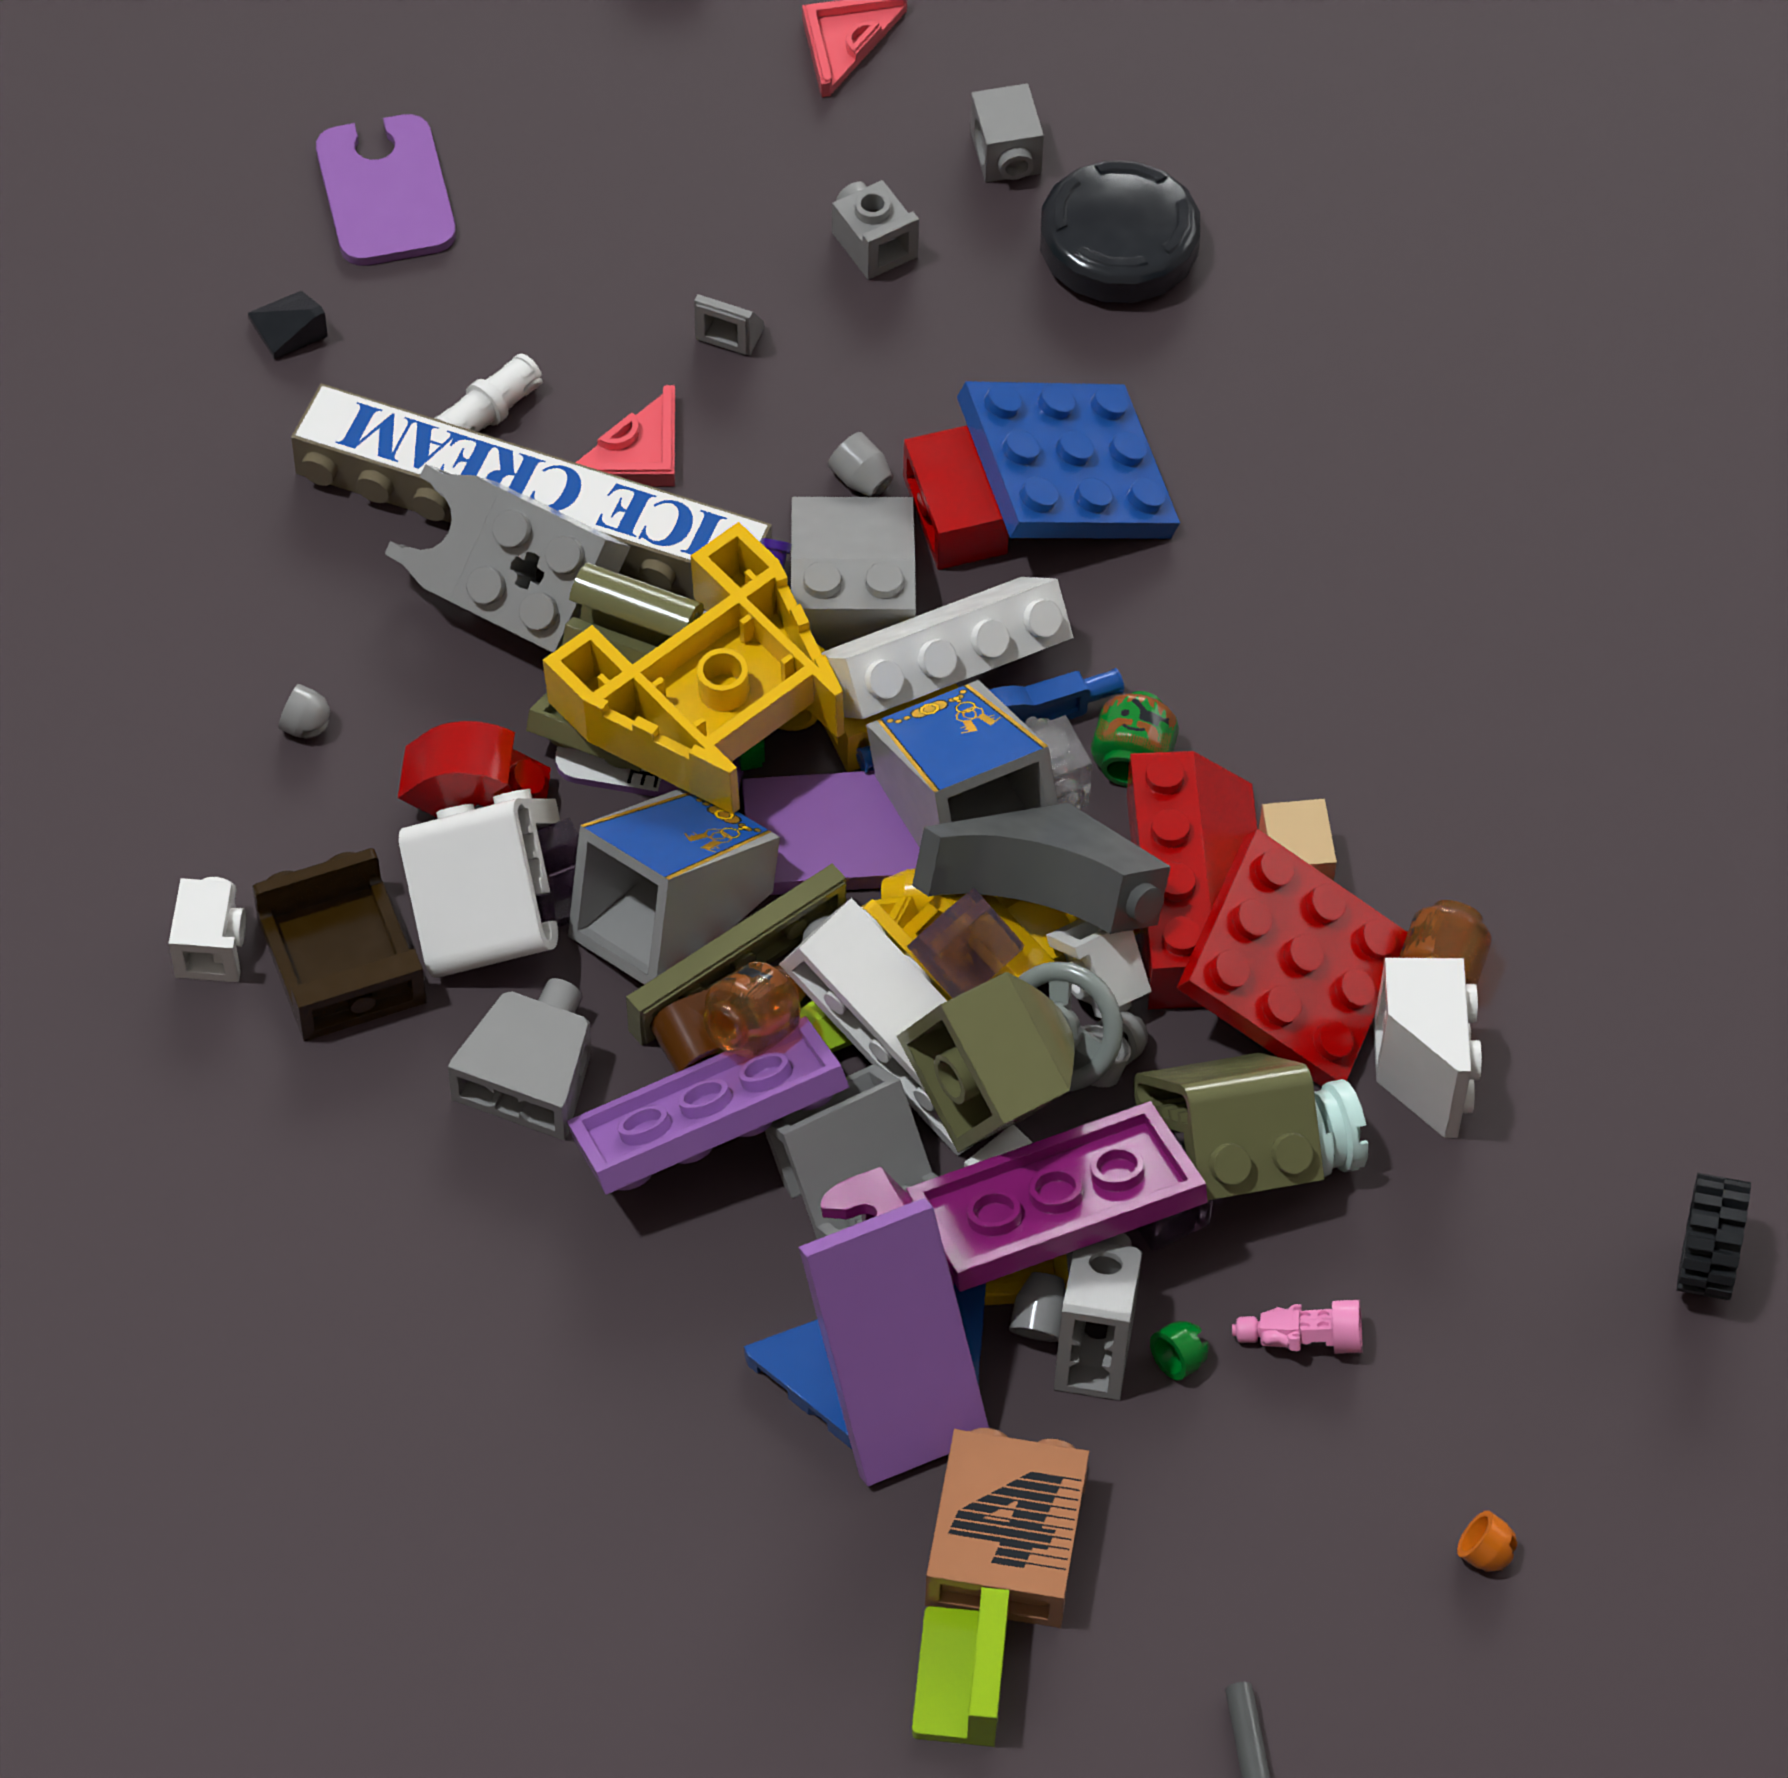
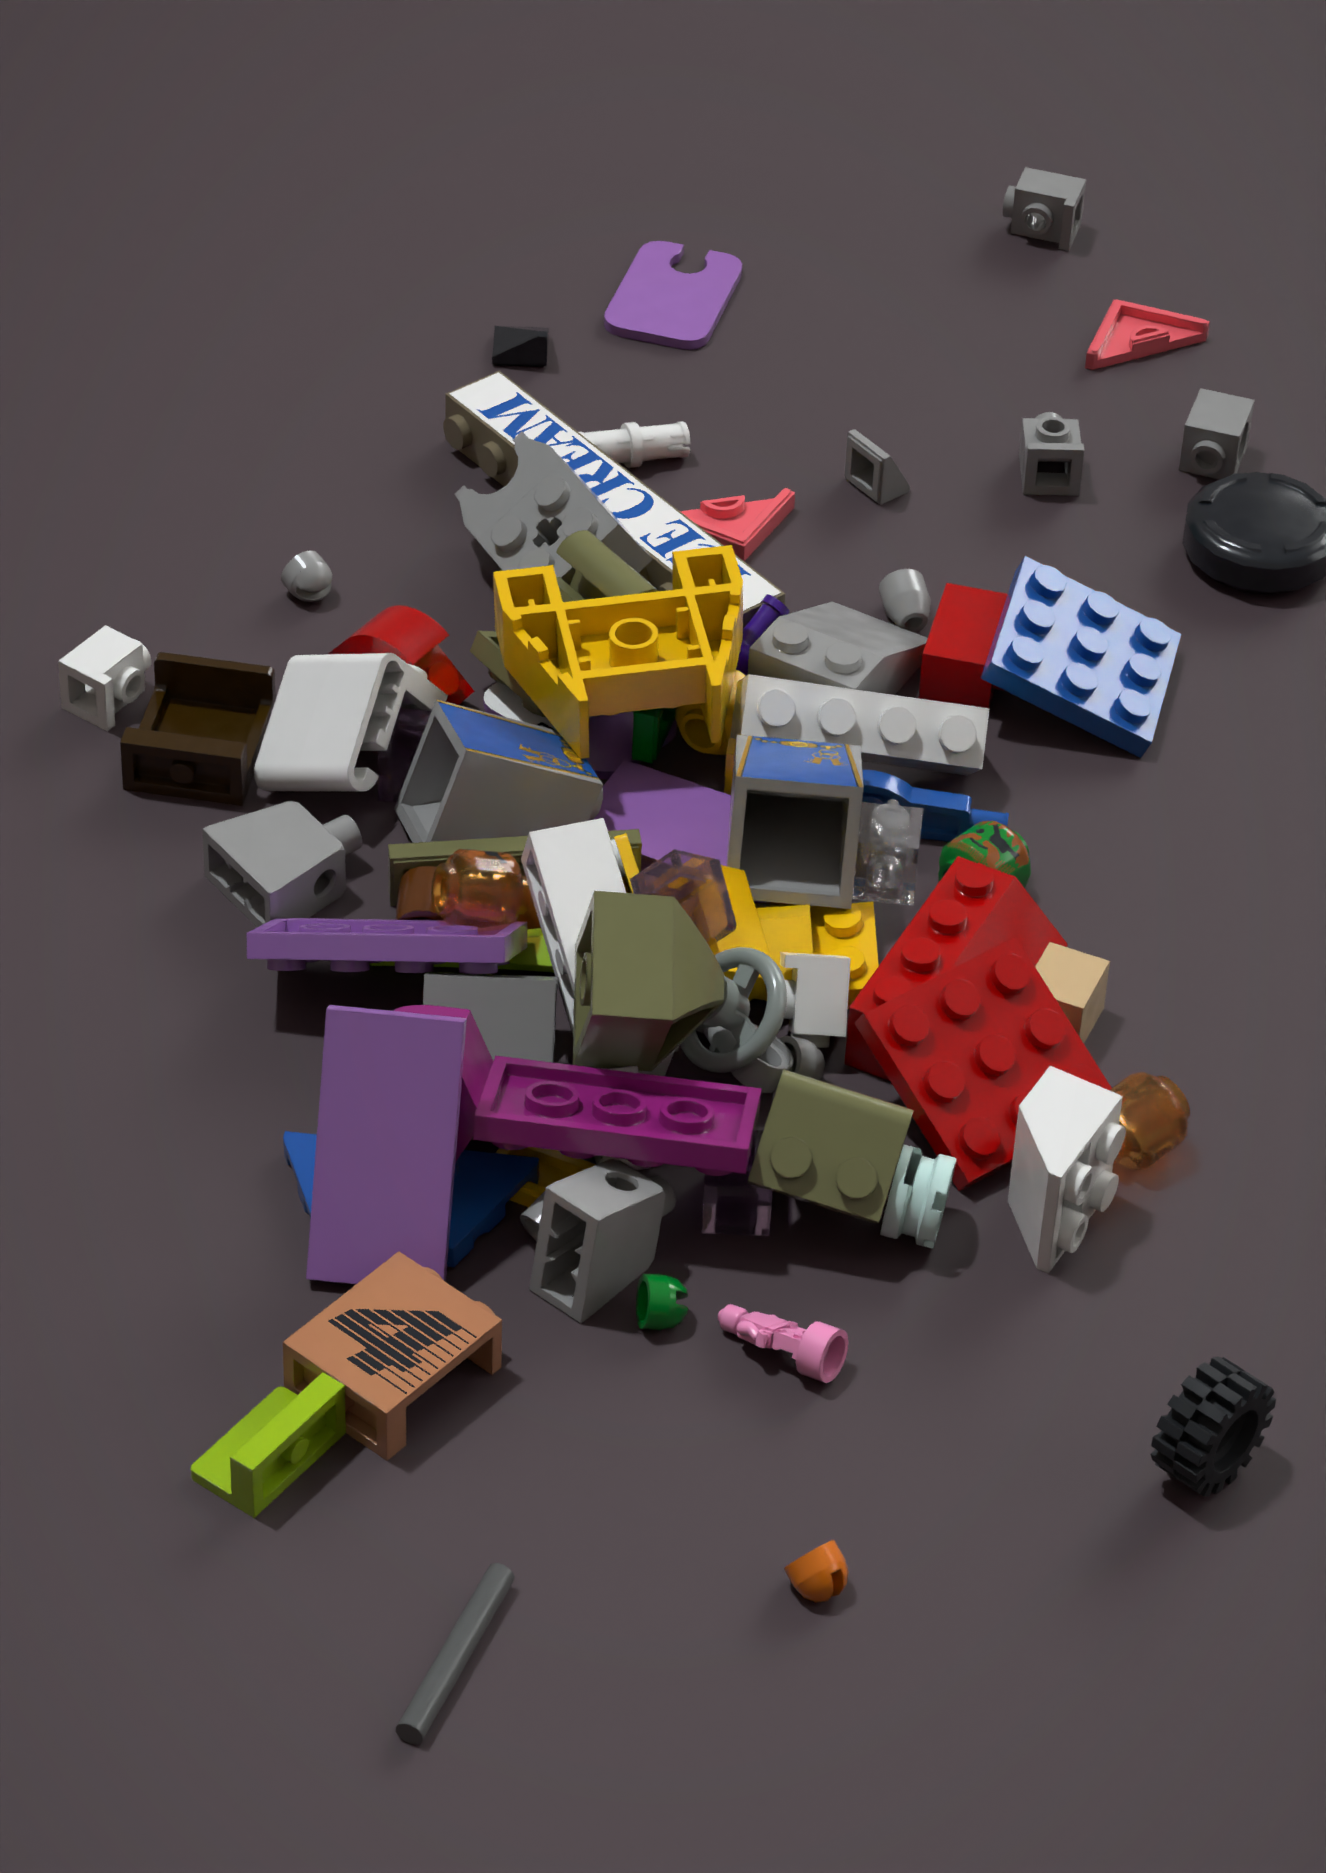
camera: 30 degrees right, 15 degrees down
dark grey arch [912,803,1171,934] -> none

